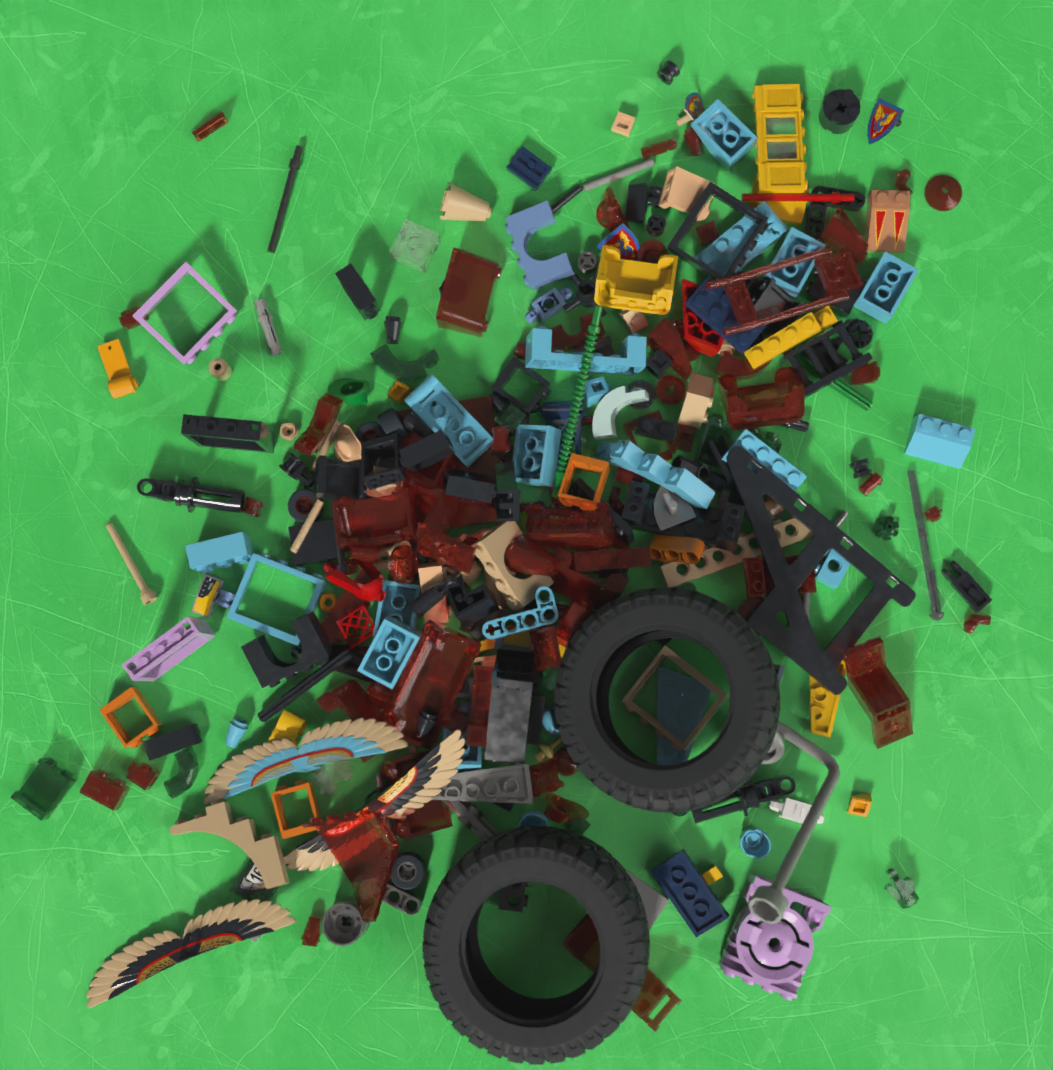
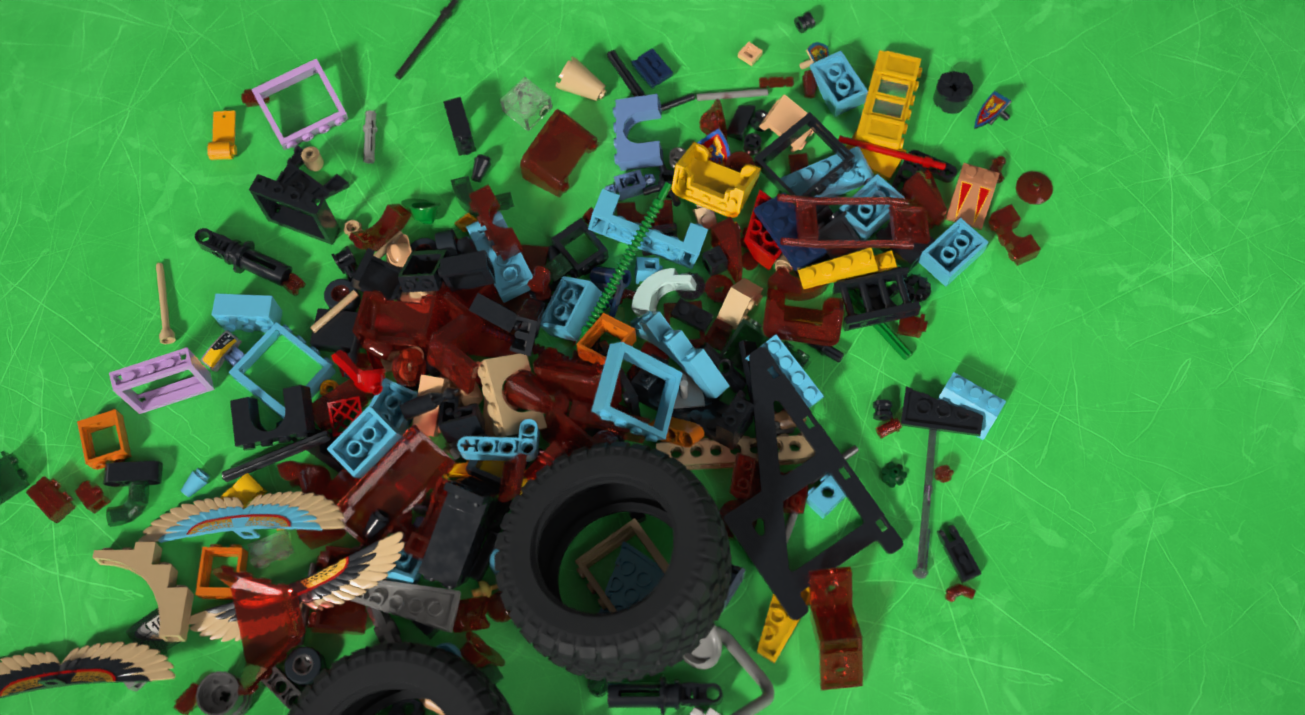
camera: 15 degrees right, 15 degrees down
none -> black wing [276,146,350,212]
none -> clear red arch [469,184,524,261]
none -> medium azure window [591,342,682,442]
none -> black axle [607,50,645,97]
none -> black wing [901,386,983,437]
none -> clear red arch [988,204,1041,266]

